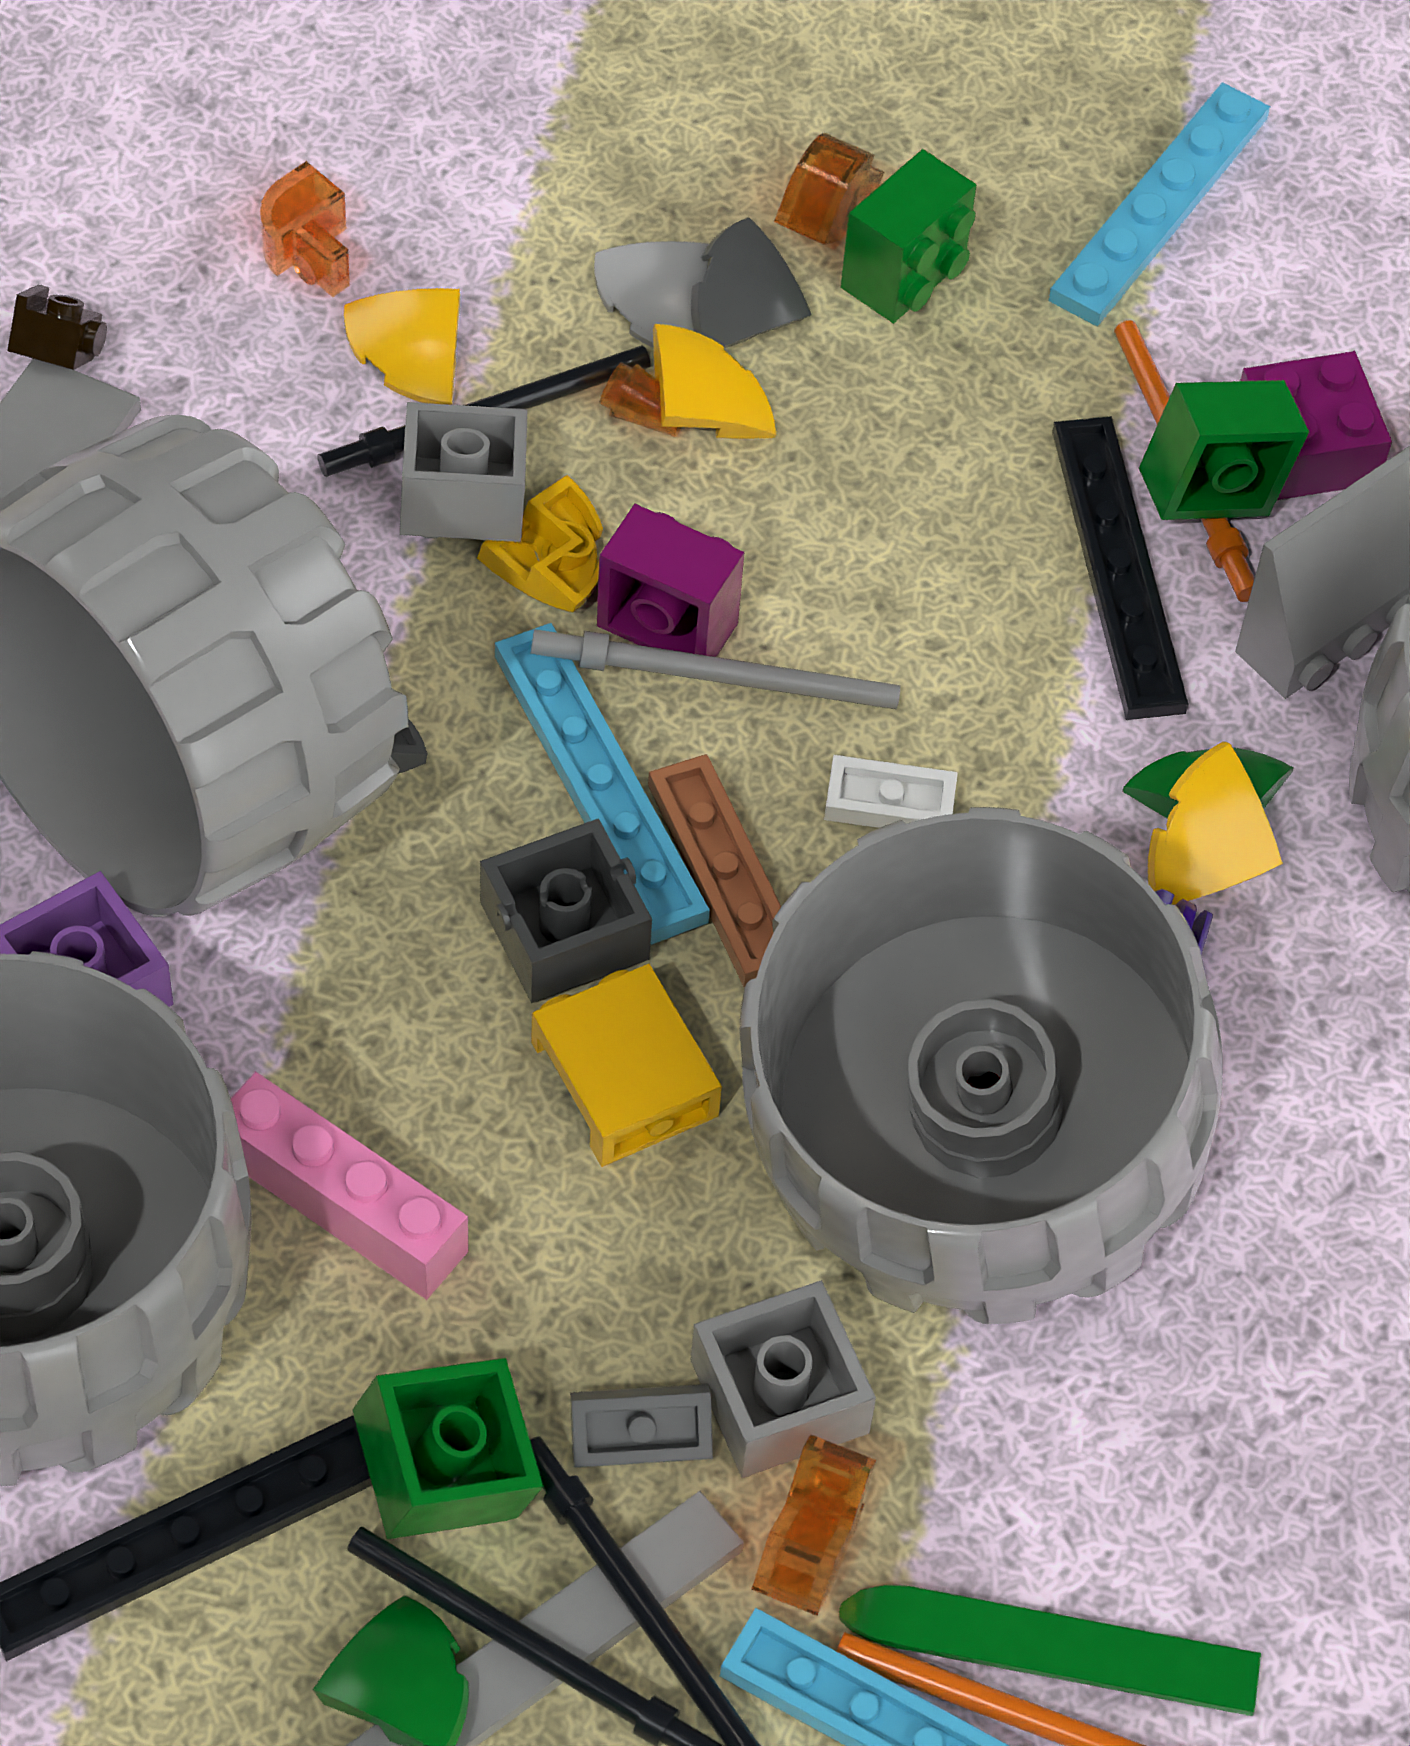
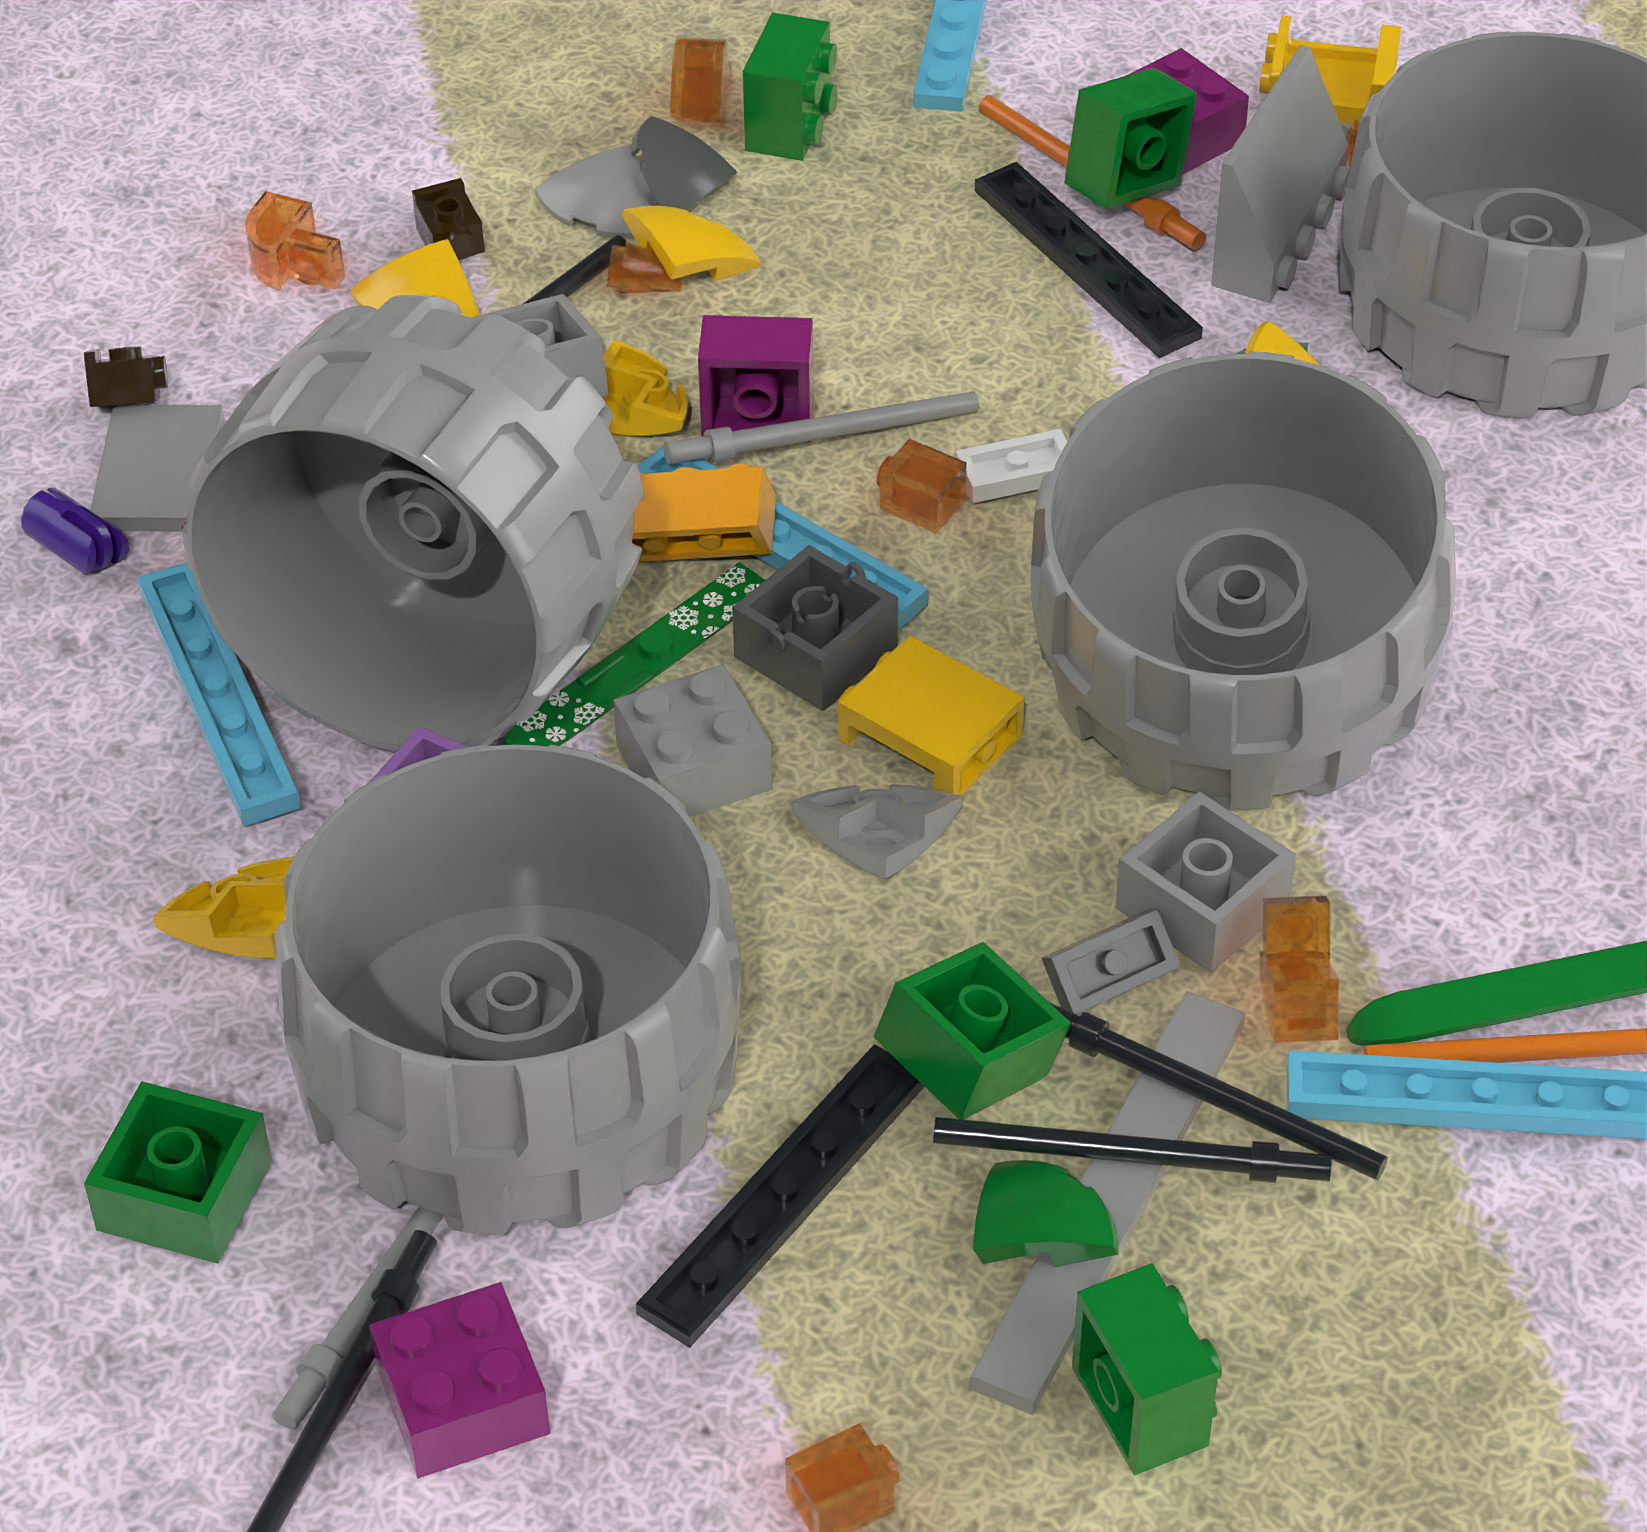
camera: 20 degrees left, 10 degrees down
bright pink brick [231,1072,468,1300] -> none
nougat plate [648,754,781,987] -> none
none -> dark brown brick [412,178,485,260]
none -> green piece [505,562,765,747]
none -> light grey brick [613,664,772,817]
none -> light orange brick [632,464,776,562]
none -> light grey brick [792,784,962,879]
none -> clear orange brick [876,438,967,533]

